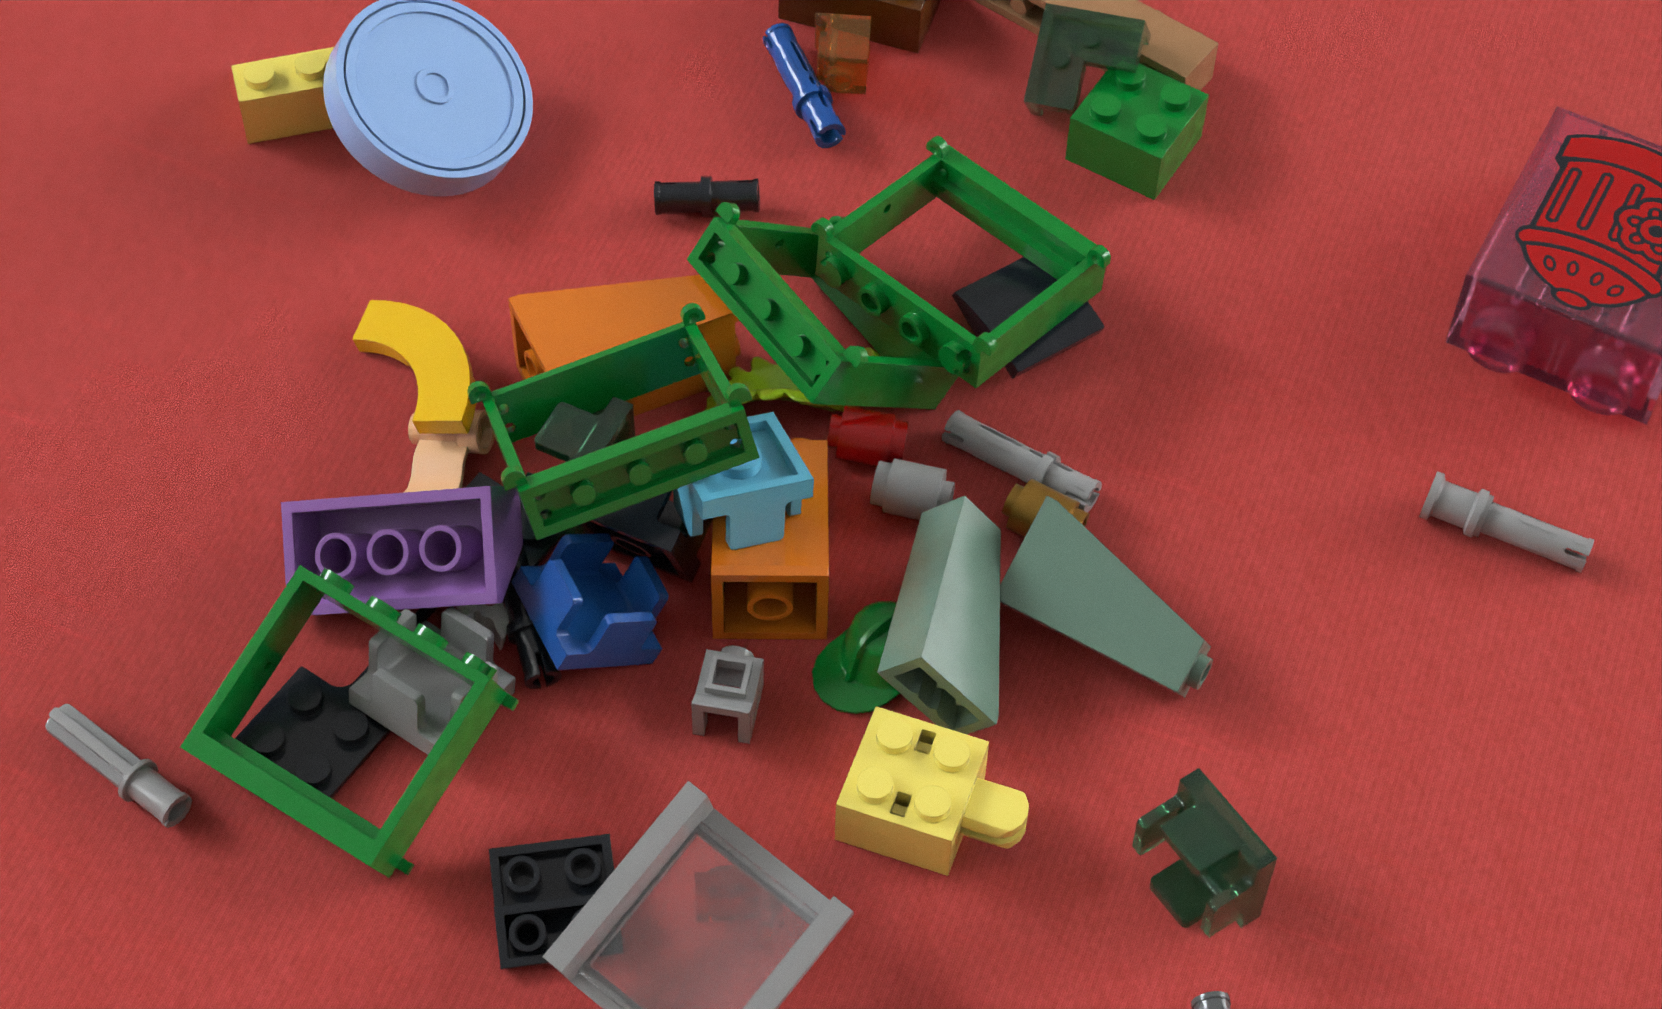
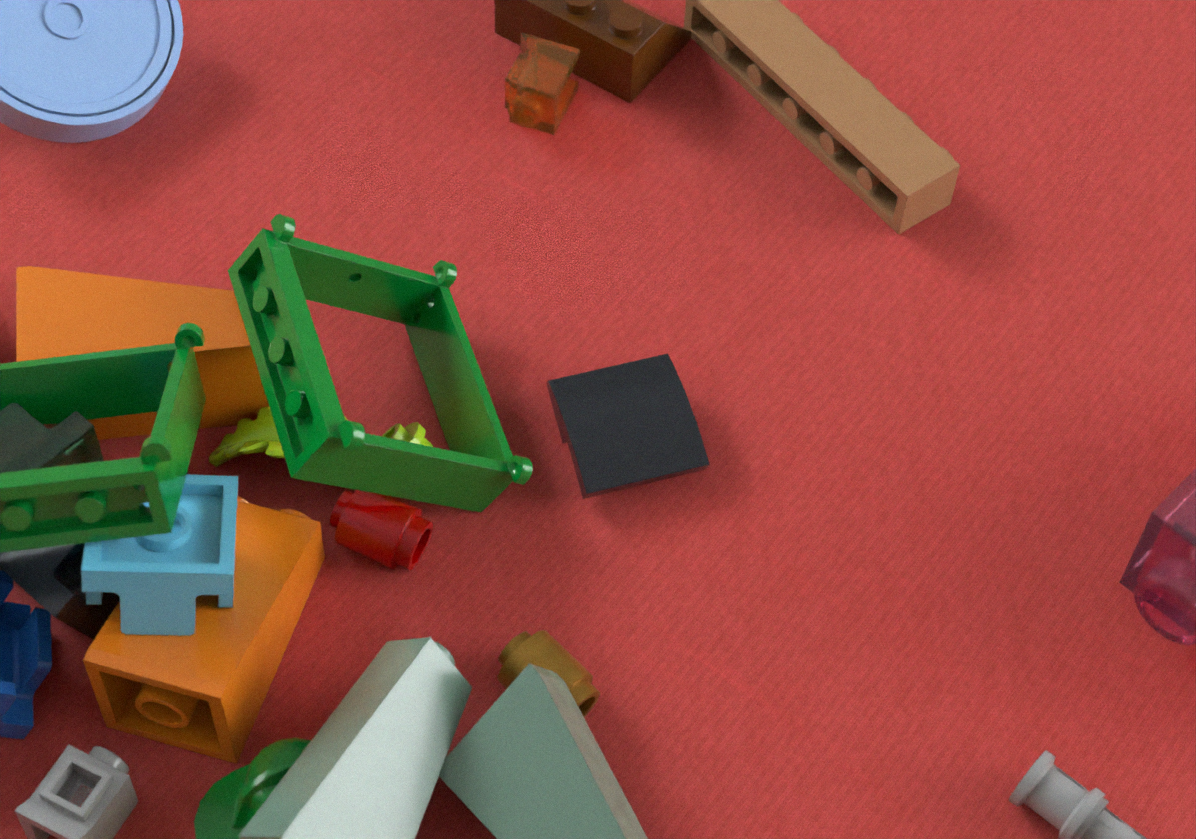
camera: 15 degrees right, 0 degrees up
black pin [654,176,760,217] -> none
blue pin [762,23,846,148] -> none
green window [811,136,1111,388] -> none
light grey brick [870,458,955,520] -> none
light grey pin [942,410,1102,513] -> none
clear green panel [1024,3,1151,116] -> none
green brick [1065,55,1209,200] -> none

